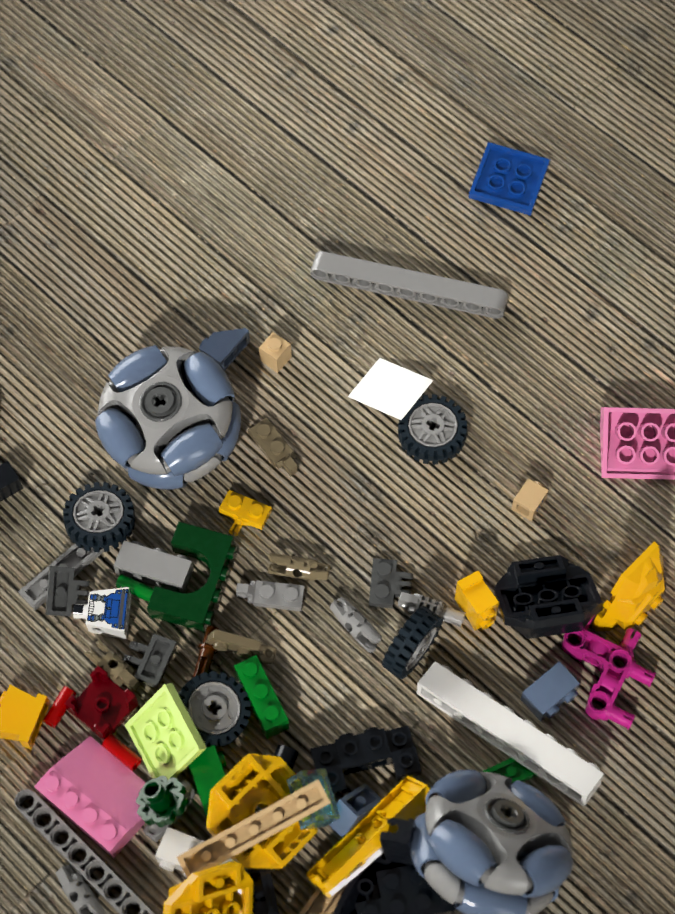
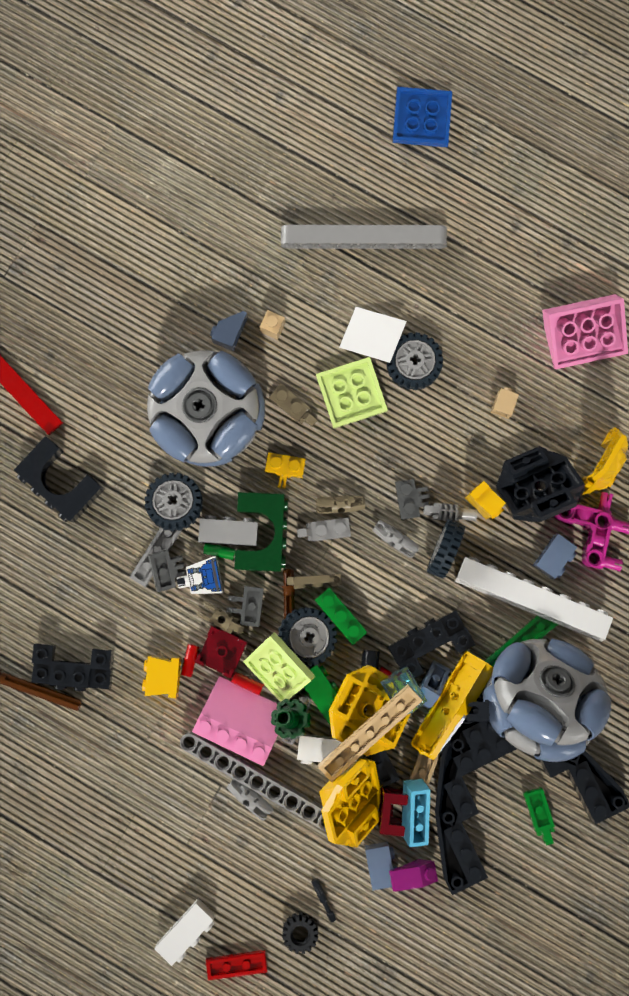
camera: 15 degrees left, 20 degrees up
none -> yellowish green plate [316,357,388,429]

